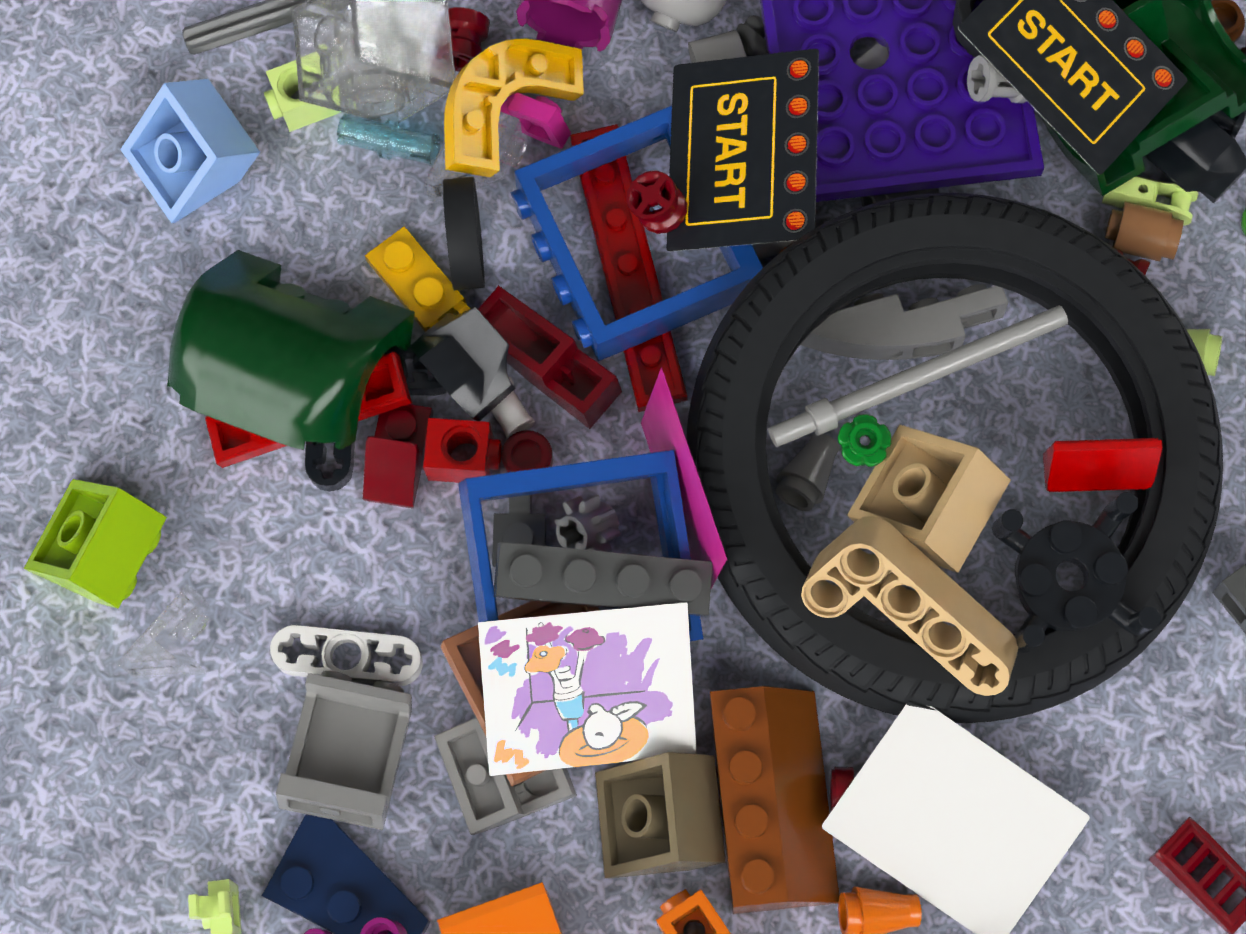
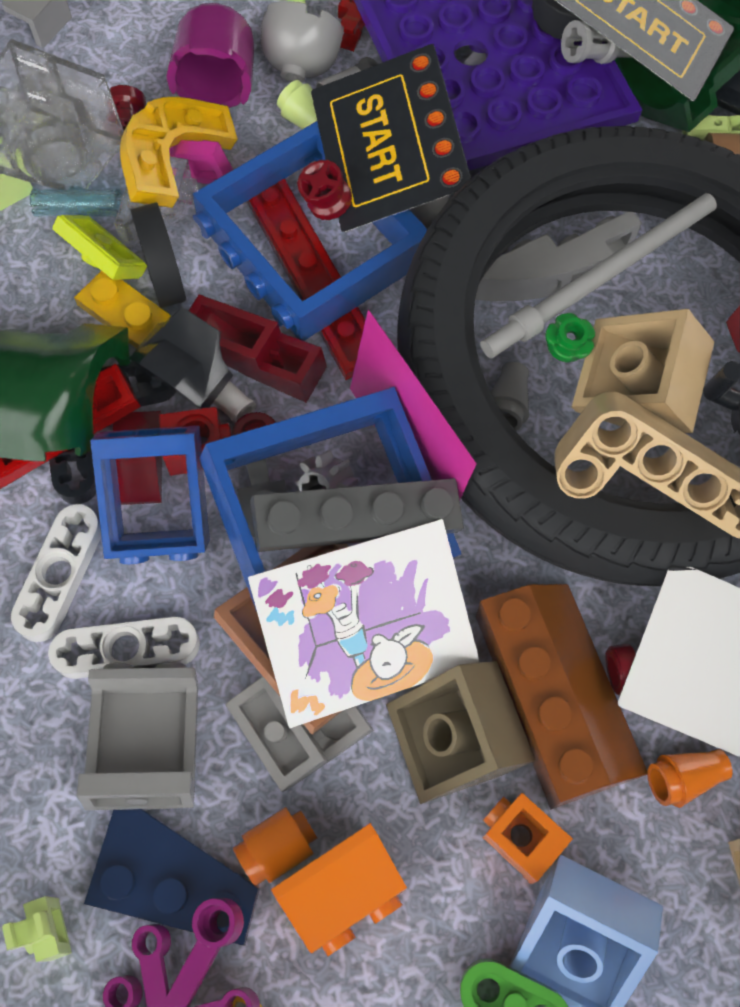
camera: 20 degrees left, 5 degrees down
none -> white beam [11,504,101,642]
none -> neon yellow plate [52,215,147,280]
none -> blue window [90,426,210,565]
none -> orange brick [233,807,318,886]
none -> yellowish green cone [277,80,317,129]

